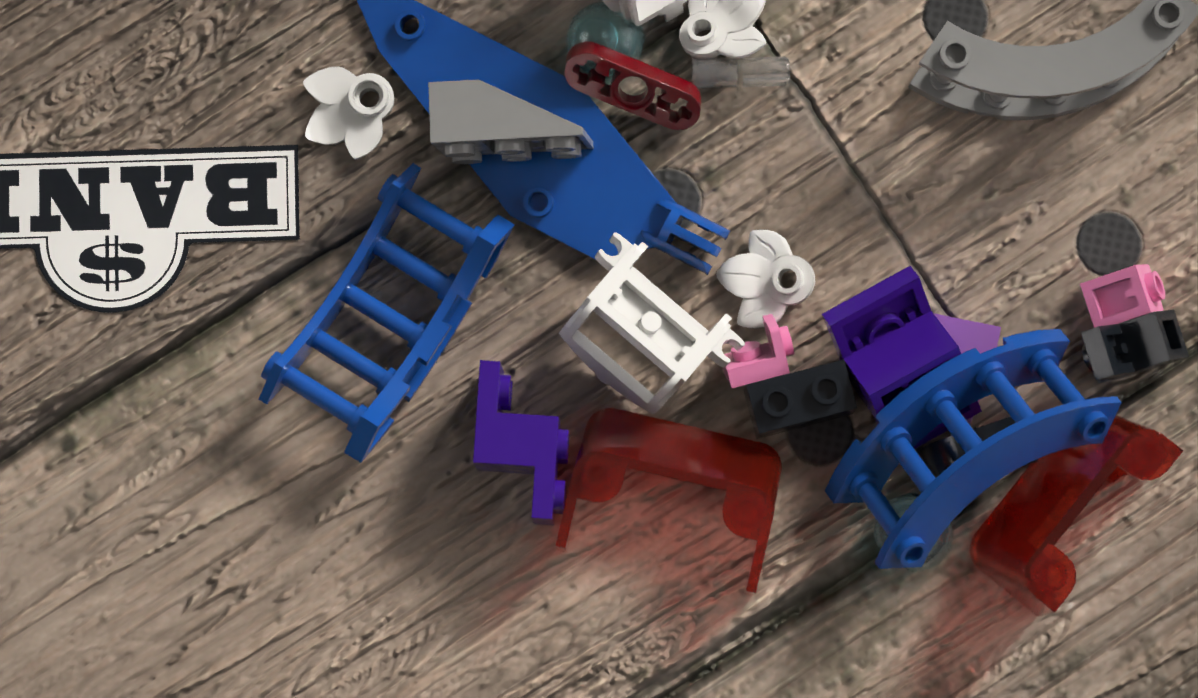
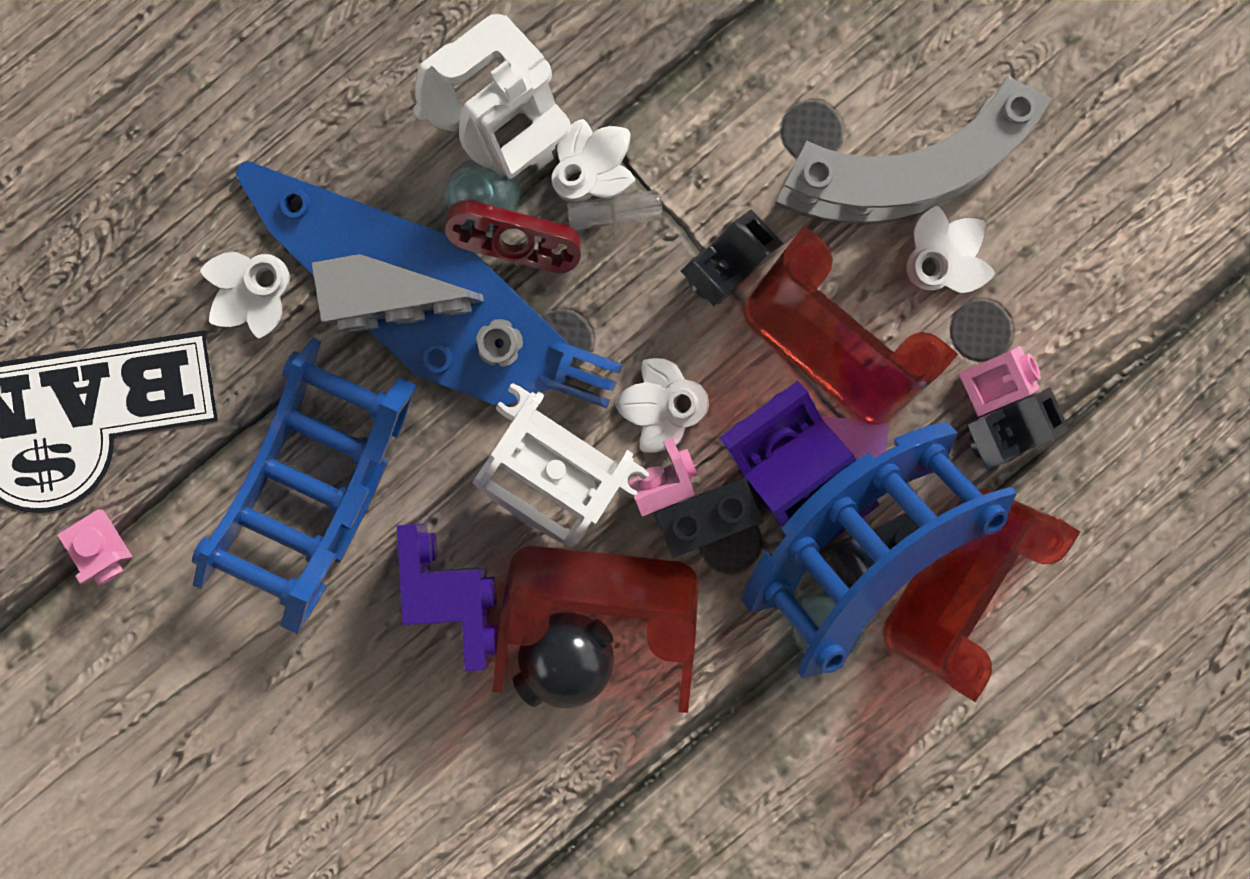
camera: 10 degrees left, 5 degrees up
none -> bright pink bracket [58,509,132,587]
none -> light grey plate [476,319,523,366]
none -> black brick [512,612,614,708]
none -> black brick [680,209,784,307]
none -> clear red windscreen [743,226,958,425]
none -> white plate [906,206,995,293]

